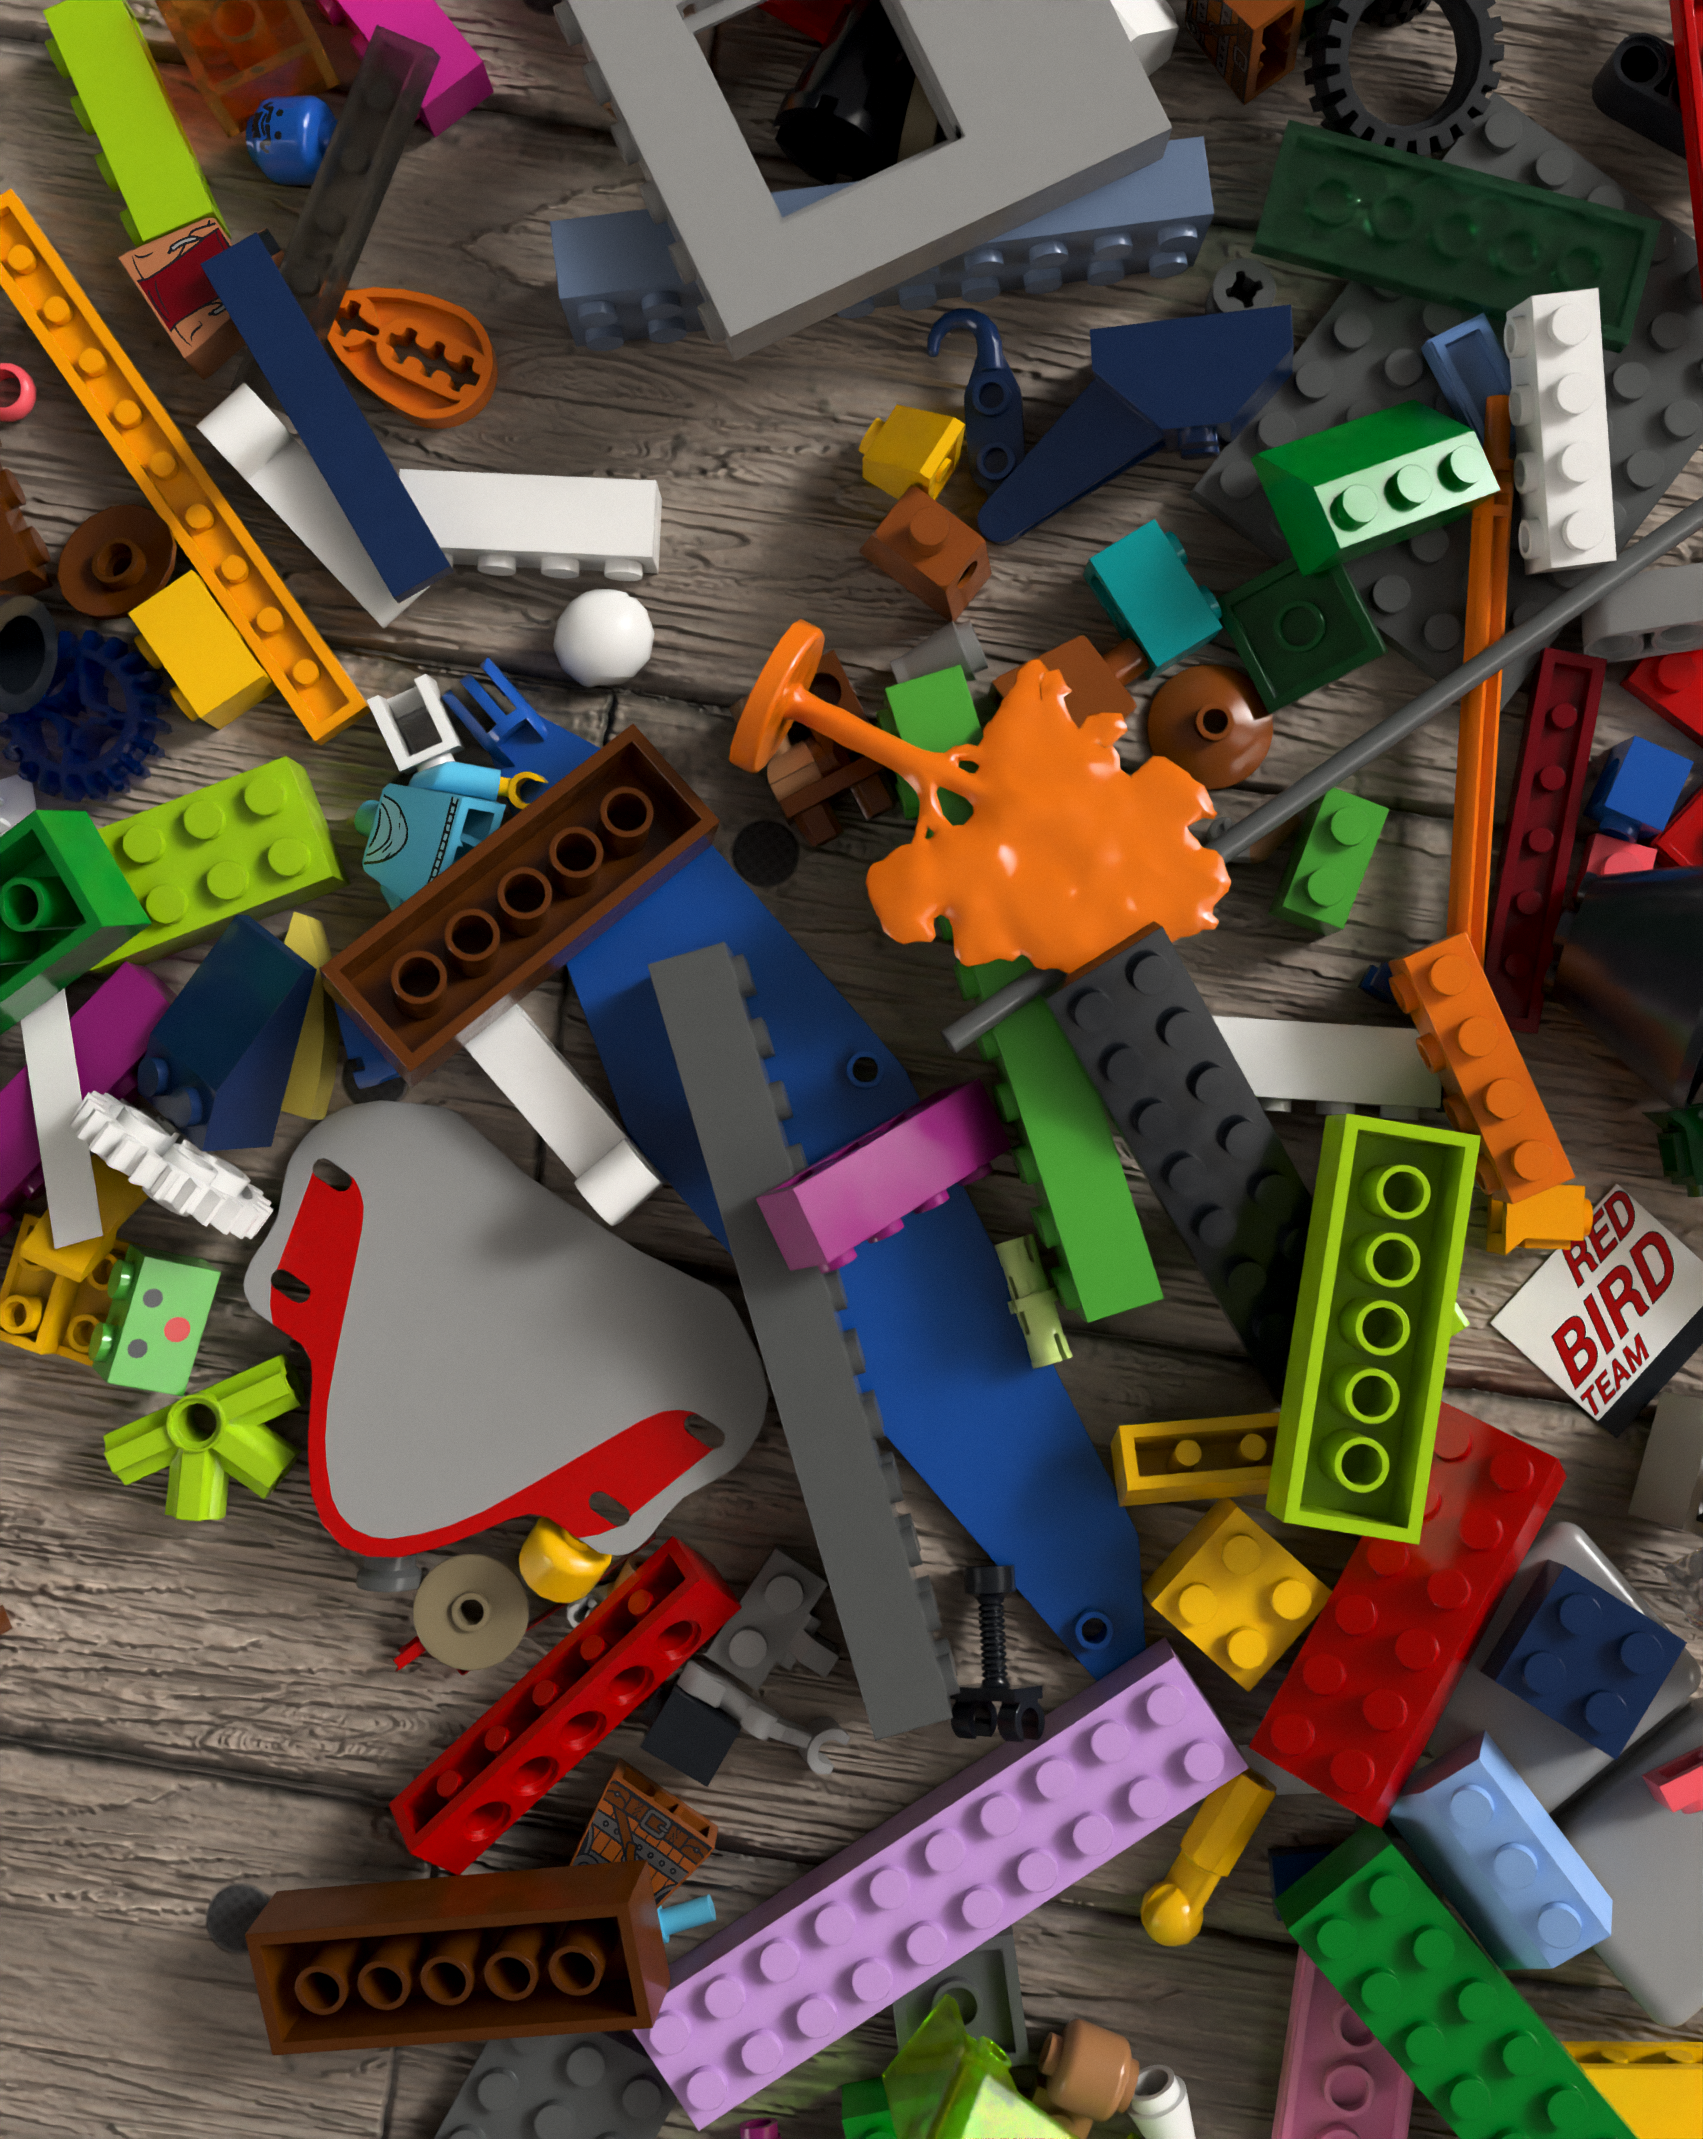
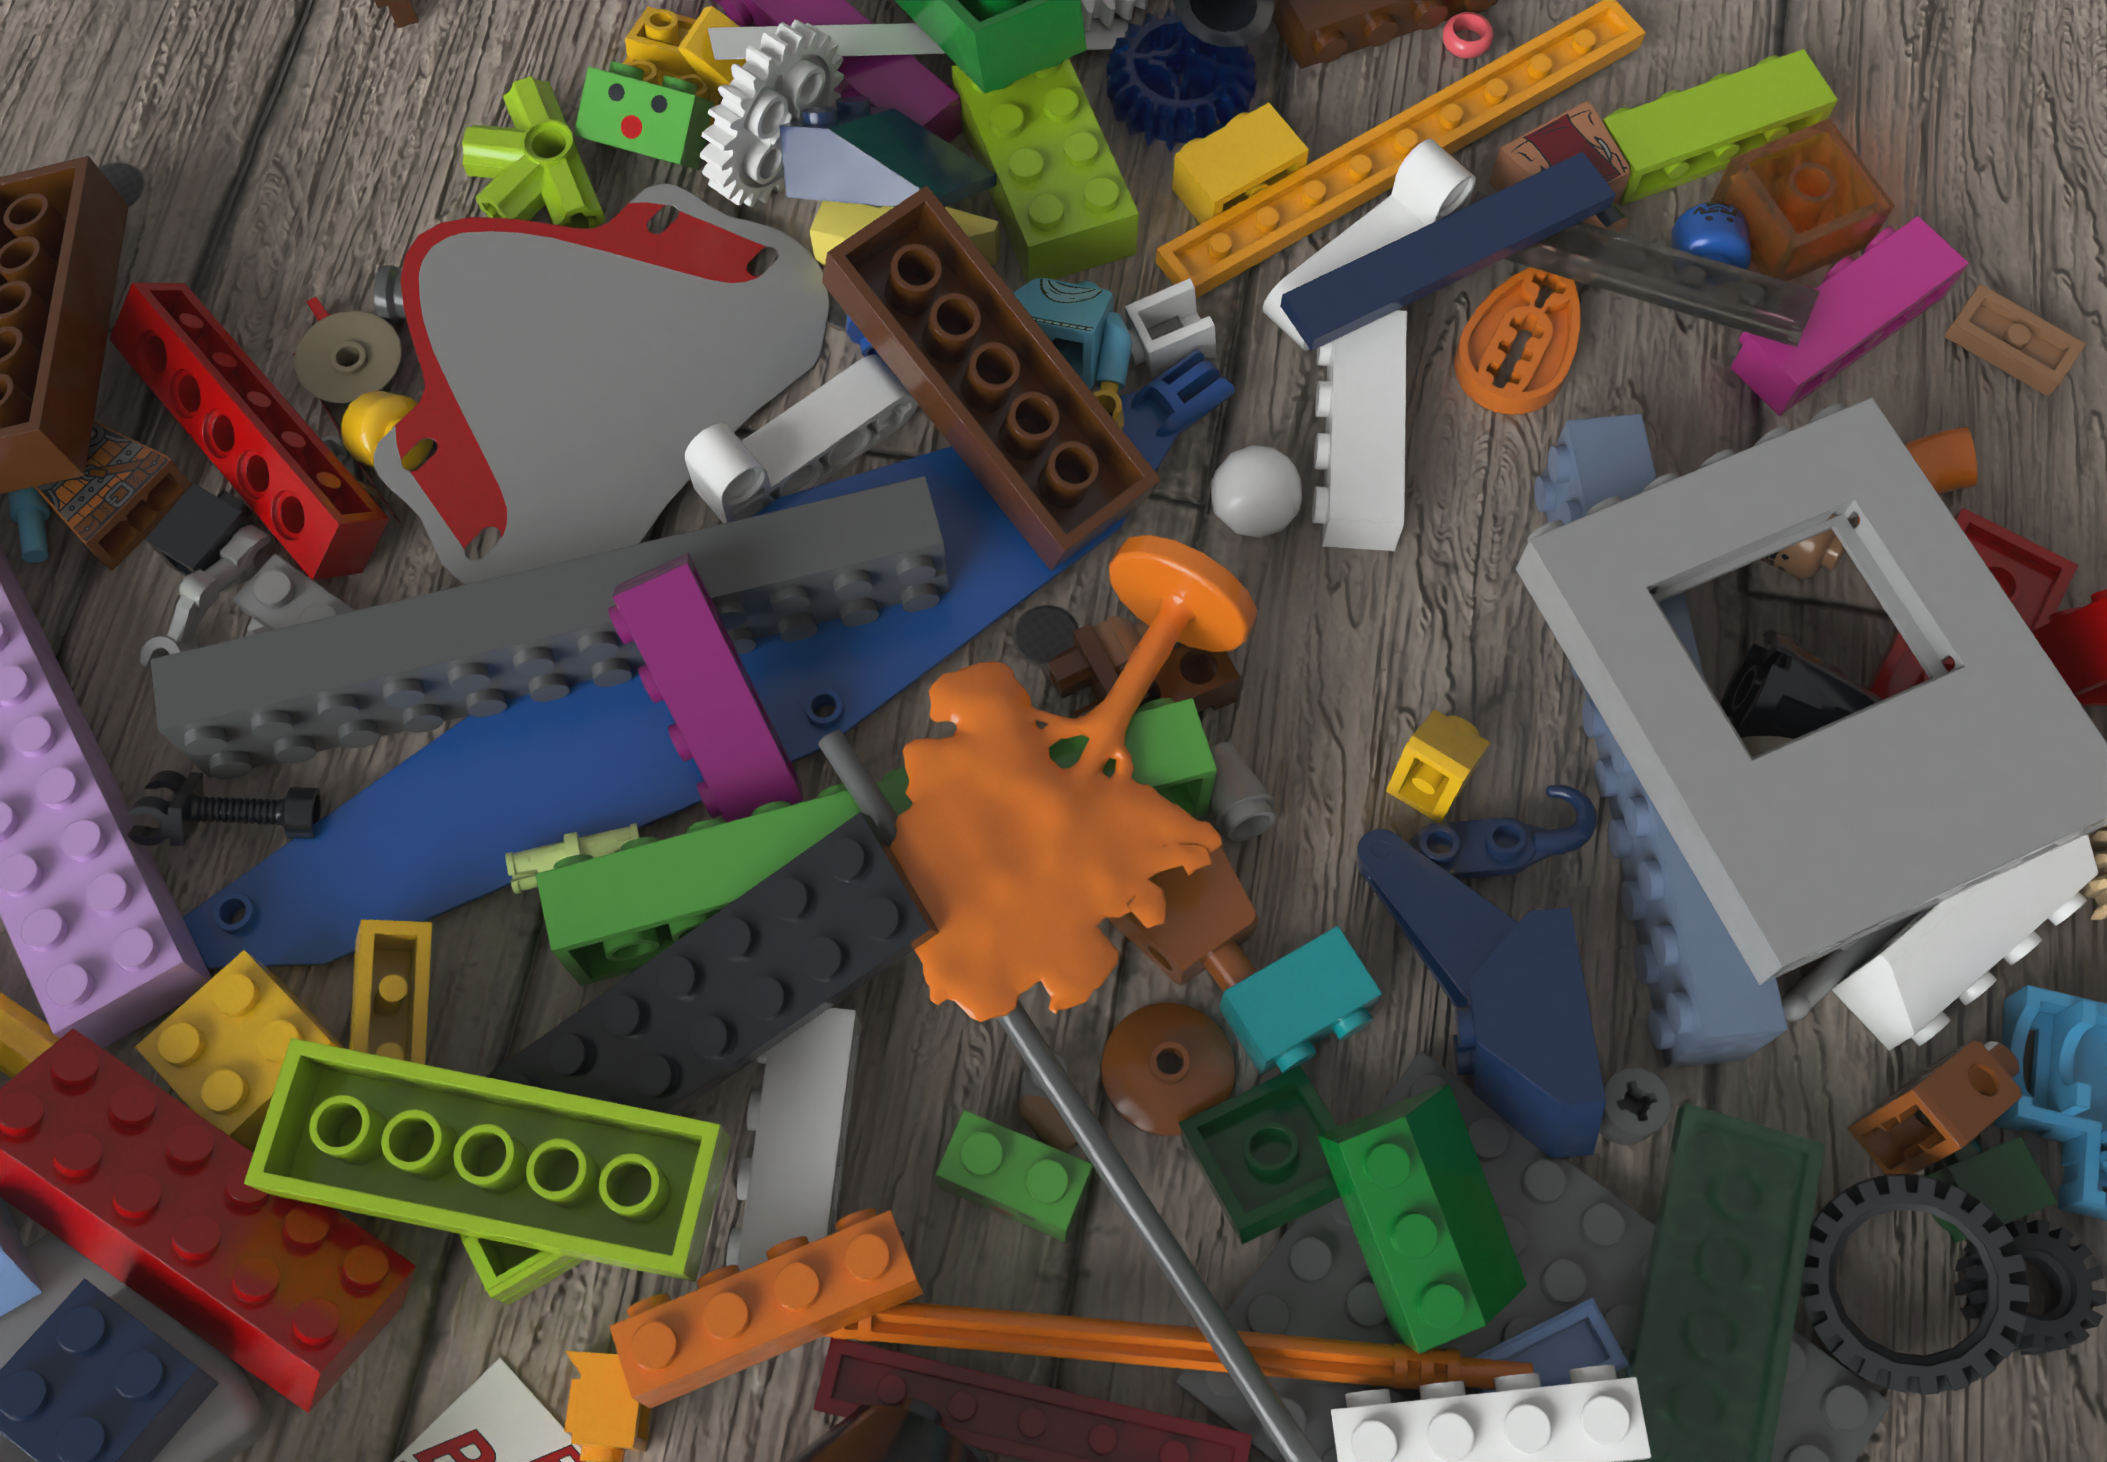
camera: 90 degrees right, 20 degrees down
reddish brown dish [57,504,177,620] -> none
dark orange torso [859,484,992,623] -> none

